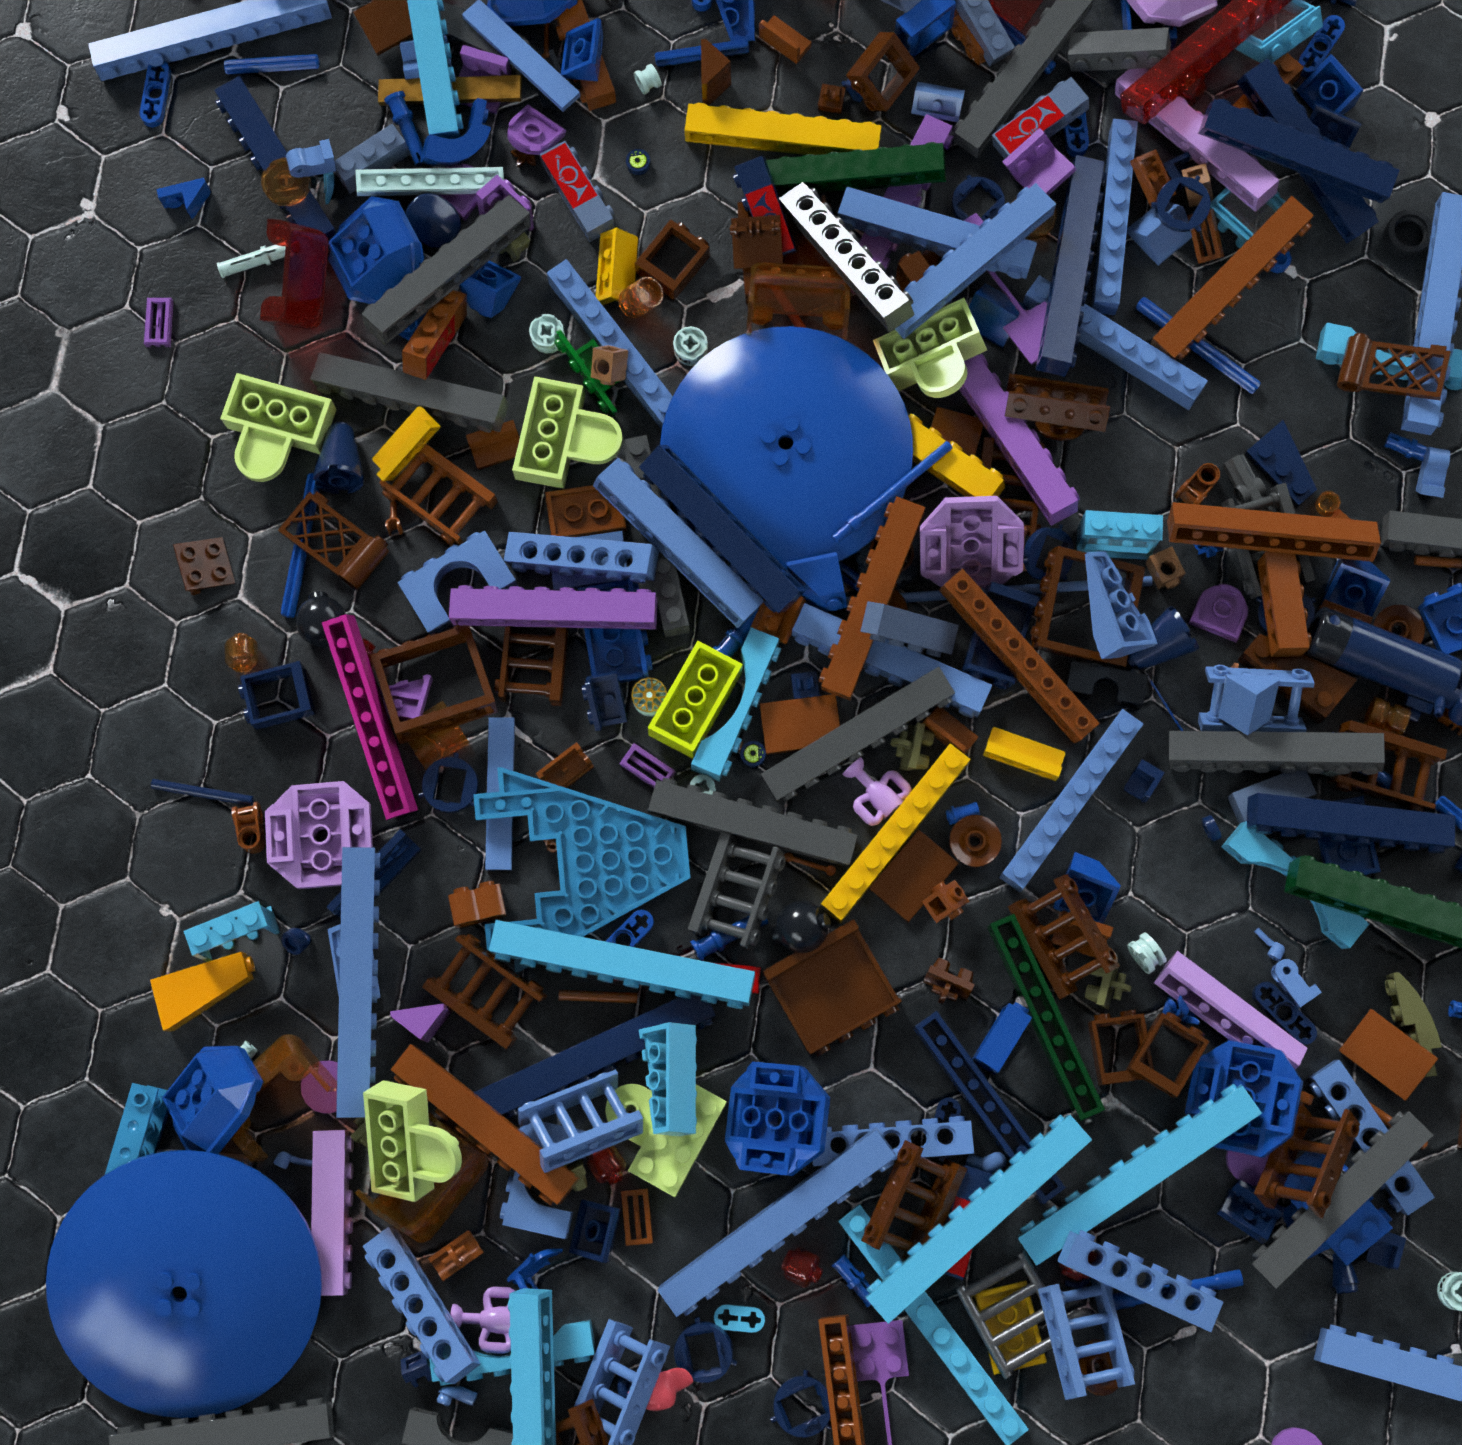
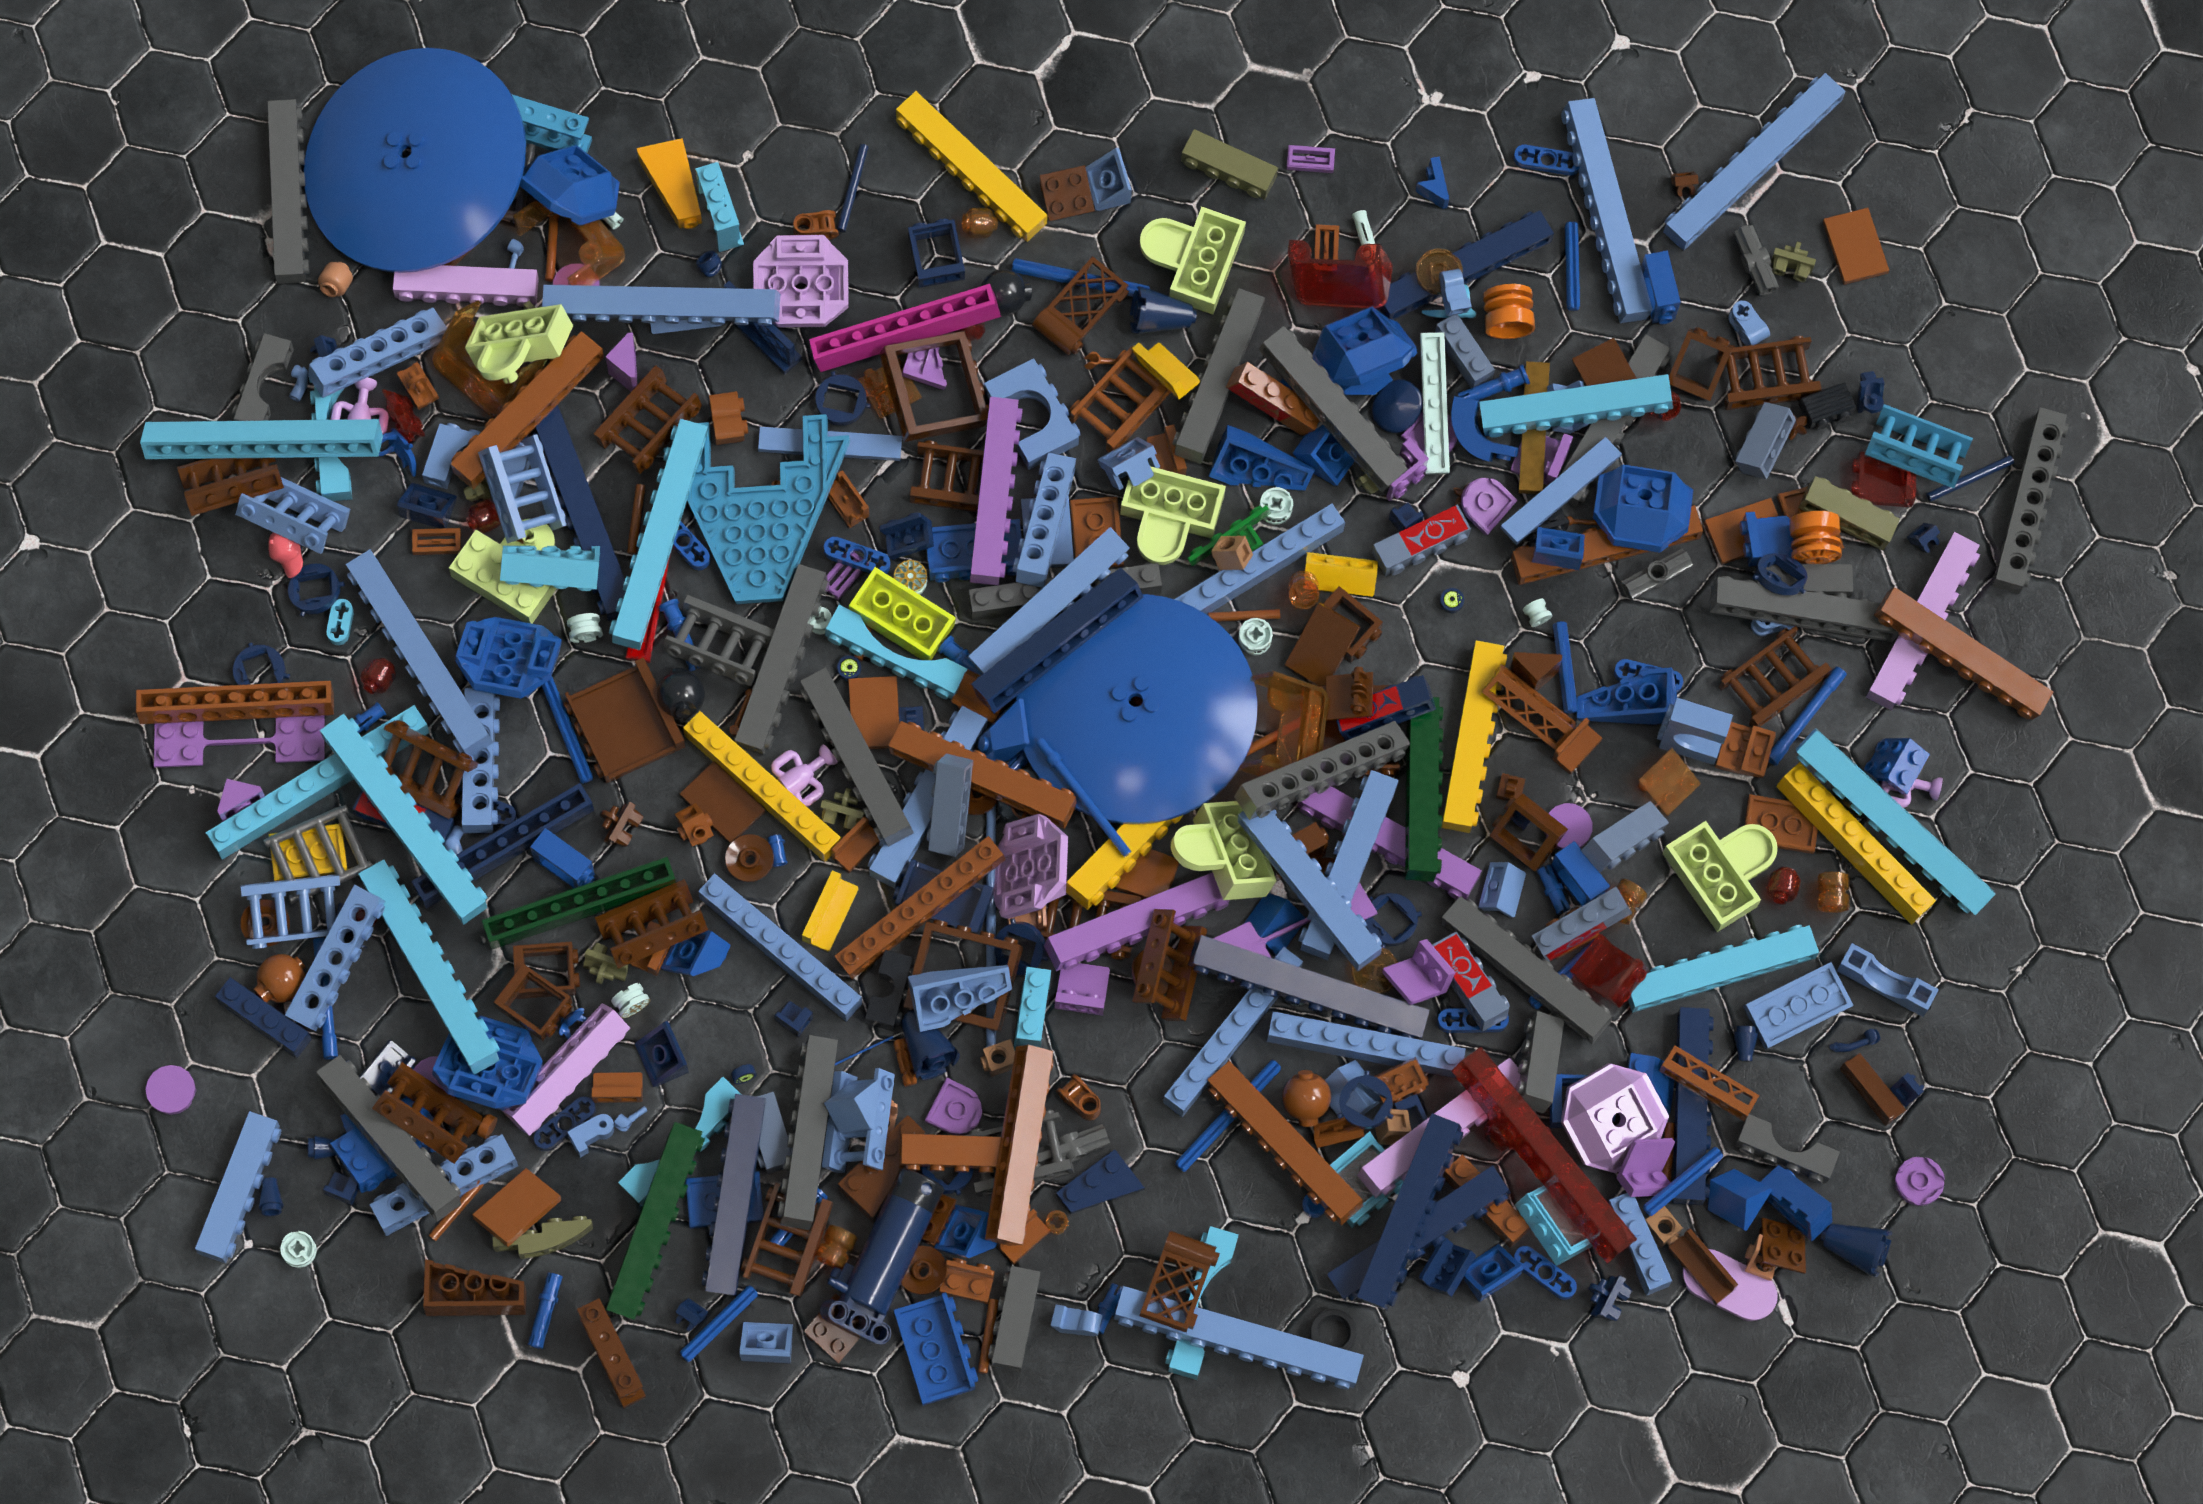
camera: 85 degrees right, 5 degrees down
none -> dark blue brick [215,977,312,1059]
none -> medium lavender slope [217,779,265,822]
none -> dark orange brick [253,954,306,1003]
none -> dark blue cone [259,1178,284,1216]
none -> nougat head [318,262,353,297]
none -> clear red hinge [382,389,425,443]
none -> blue axle [541,677,593,784]
none -> dark orange bar [545,213,559,282]
none -> light aqua wheel [567,613,603,643]
none -> dark orange panel [592,1072,643,1103]
none -> dark blue slope [634,1021,689,1087]
none -> blue beam [824,537,890,574]
none -> dark orange axle [894,1038,917,1086]
none -> yellow brick [896,91,1047,242]
none -> dark orange bracket [939,1258,995,1304]
none -> medium lavender bracket [1055,963,1110,1016]
none -> medium blue slope [1085,148,1132,211]
none -> medium blue panel [1097,437,1160,490]
none -> olive brick [1181,129,1278,200]
none -> dark orange bar [1208,609,1280,622]
none -> blue wedge [1209,425,1315,490]
none -> dark orange brick [1282,1070,1331,1127]
none -> reddish brown tile [1285,603,1360,686]
none -> dark orange tile [1314,224,1339,273]
none -> dark blue panel [1389,503,1424,532]
none -> dark orange fence [1482,664,1576,750]
none -> orange wheel [1483,284,1535,339]
none -> blue pin [1537,865,1571,915]
none -> medium lavender tile [1544,803,1592,850]

